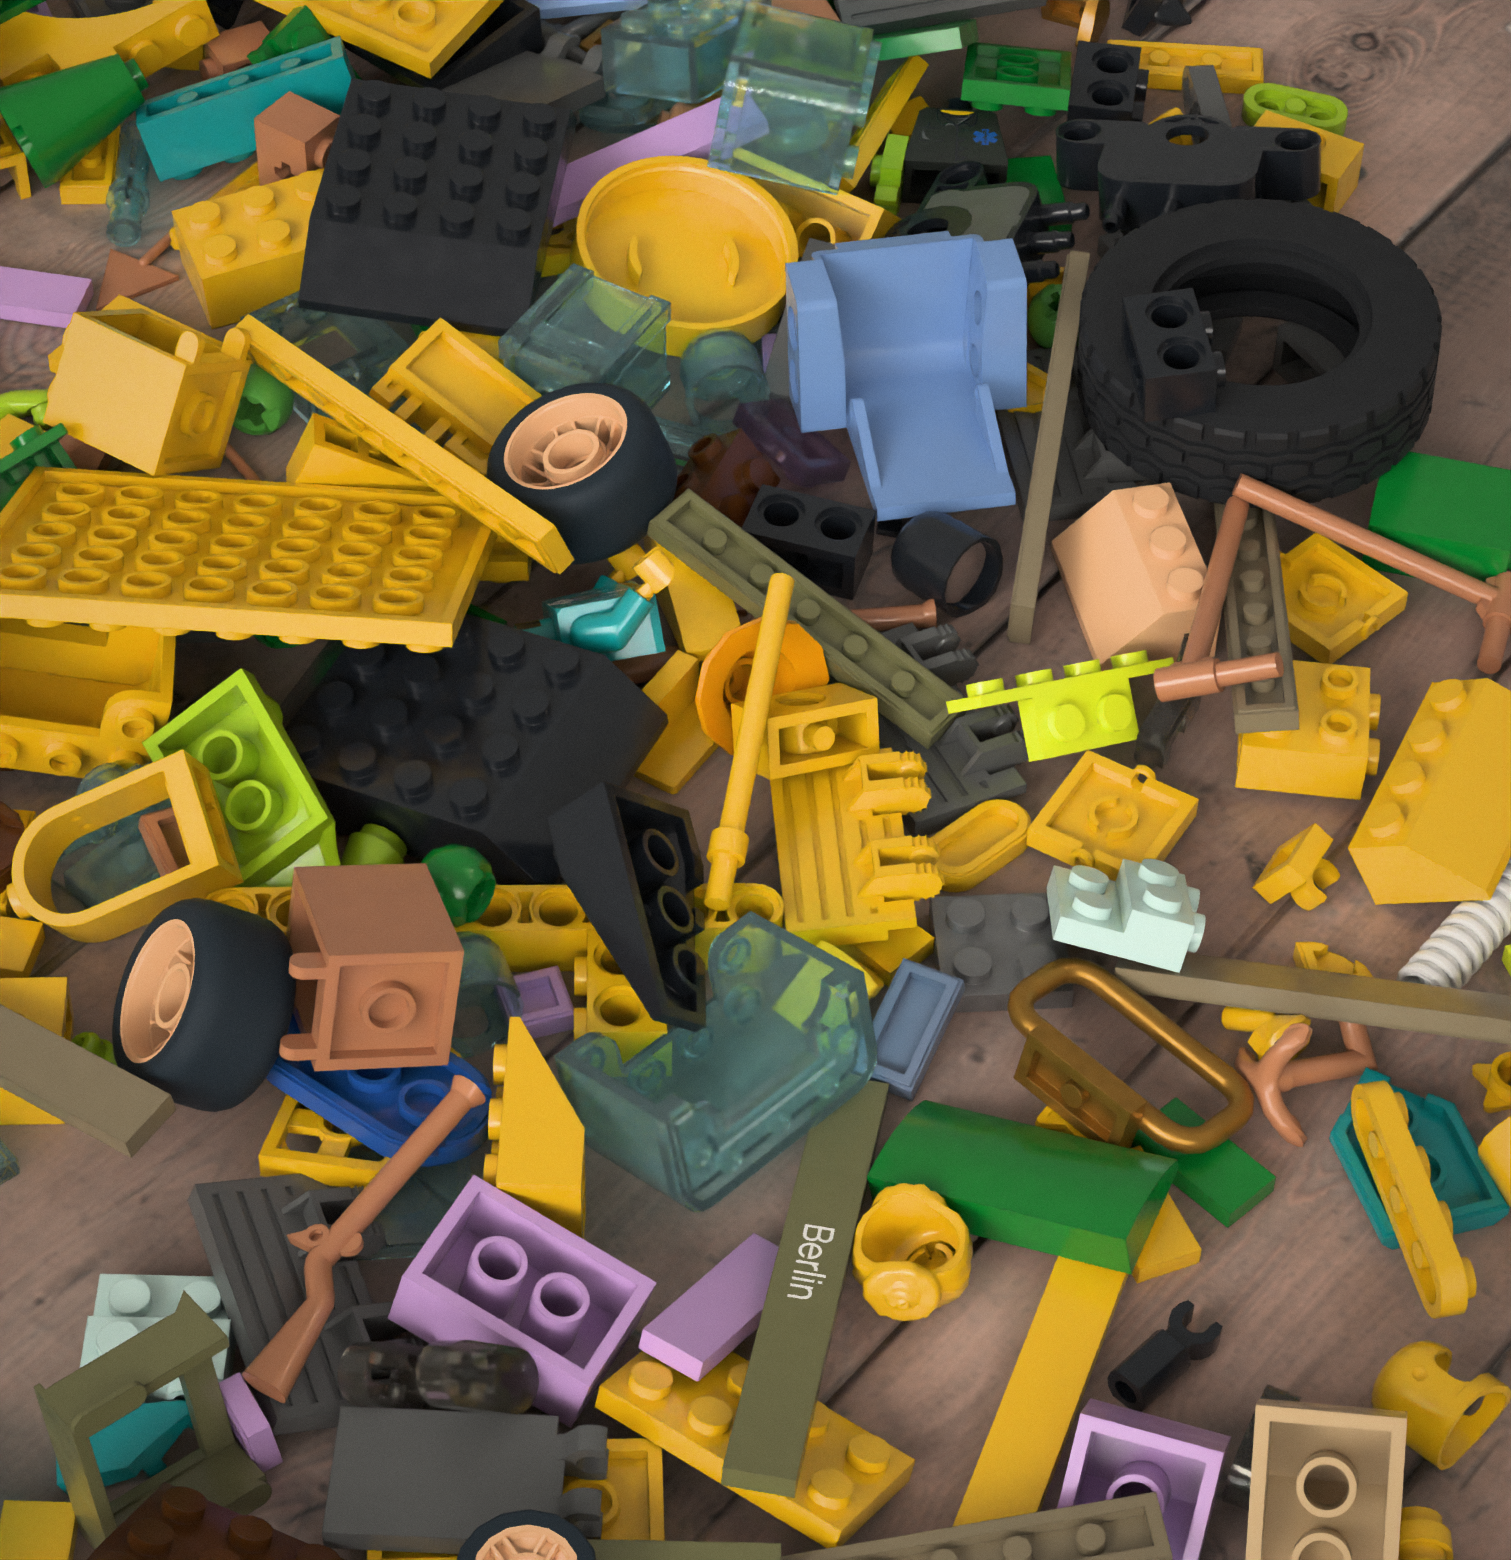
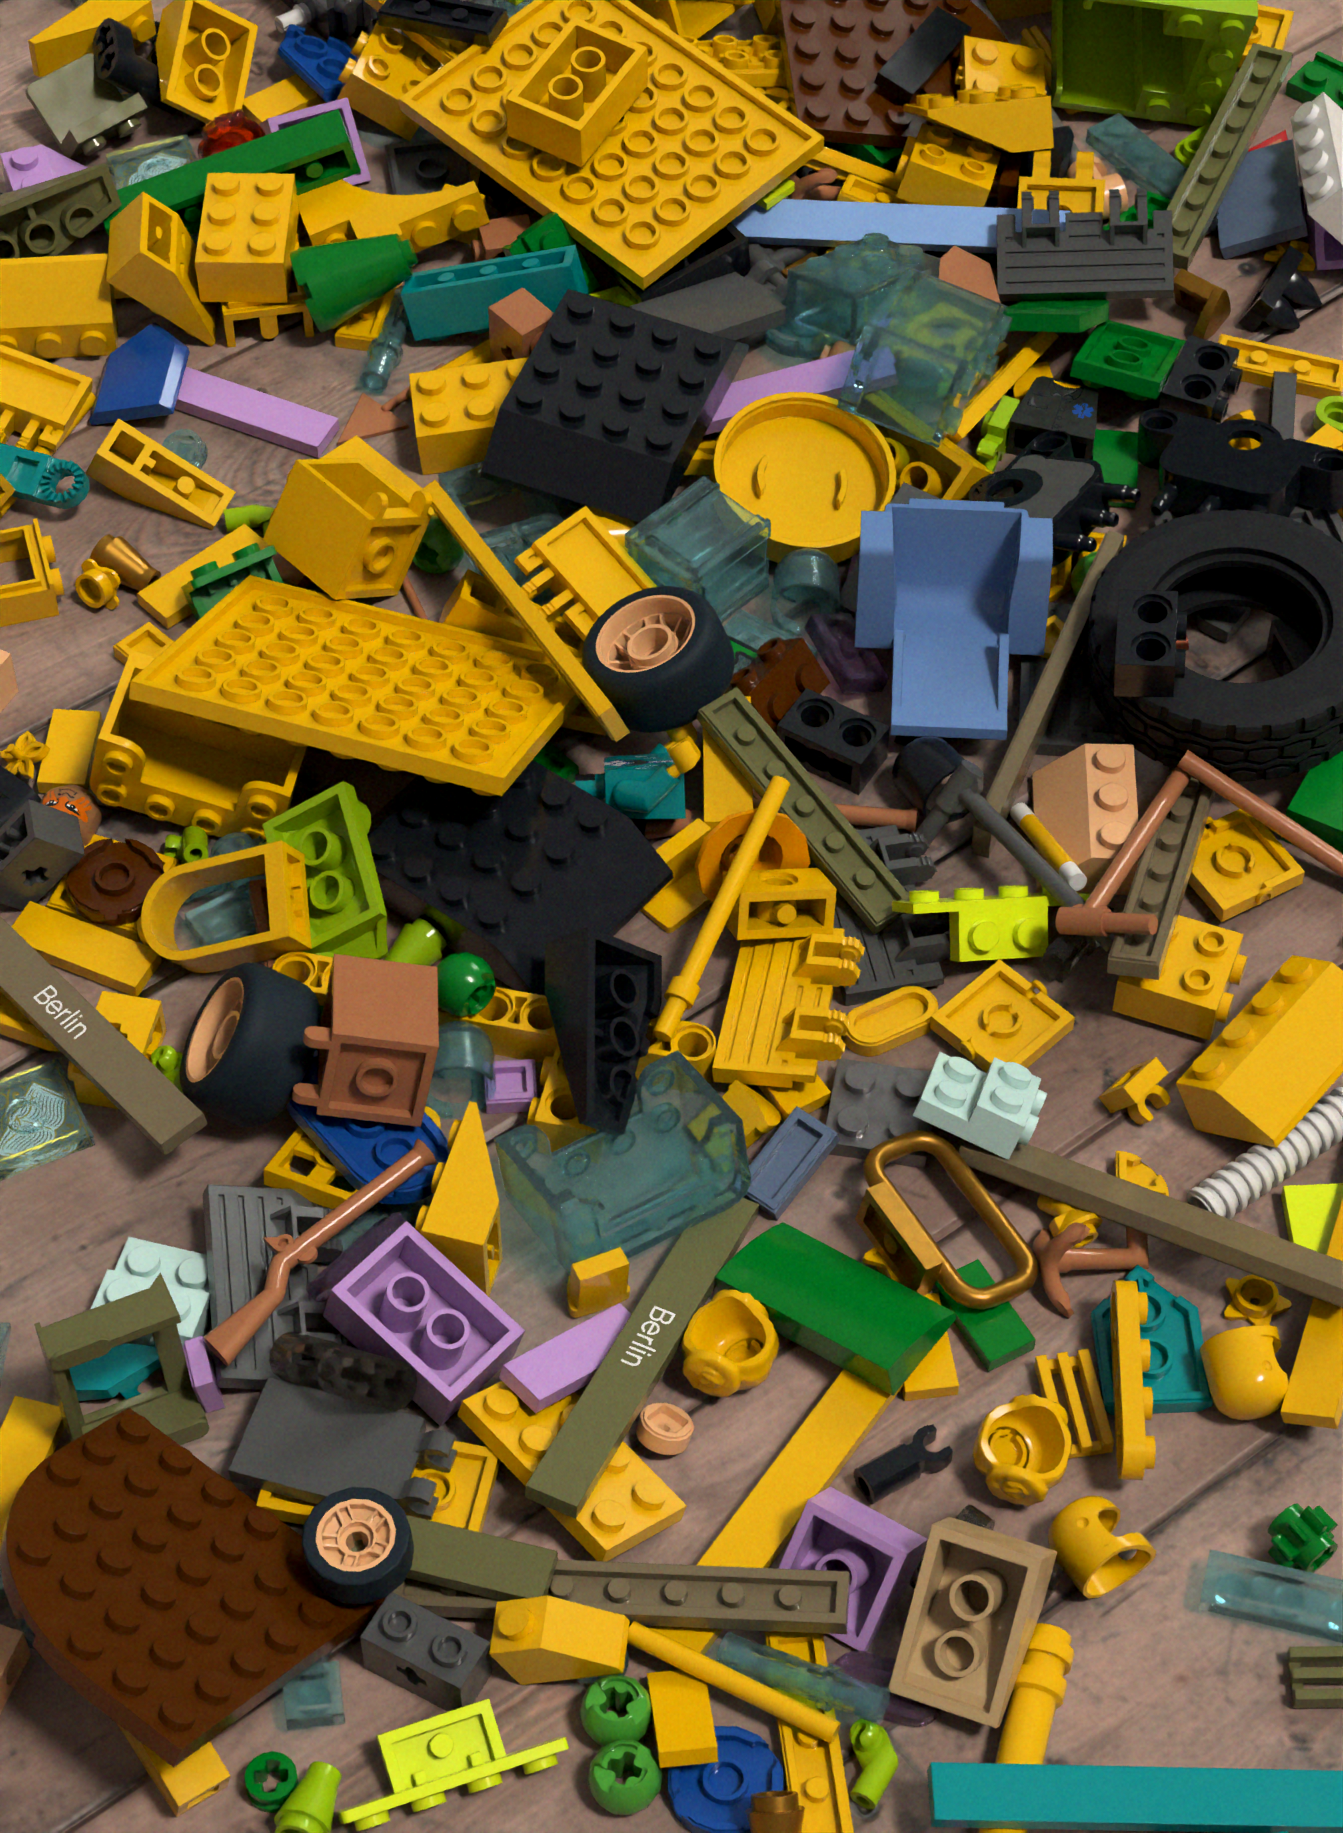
camera: 15 degrees right, 5 degrees up
none -> lime arm [164,826,208,864]
none -> clear purple tile [306,1212,406,1302]
none -> yellow tile [566,1247,630,1318]
none -> light nougat tile [636,1403,694,1455]
none -> dark grey bar [915,760,1116,954]
none -> yellow hair [972,1394,1072,1507]
none -> bar [1010,803,1087,891]
none -> yellow tile [1034,1349,1114,1459]

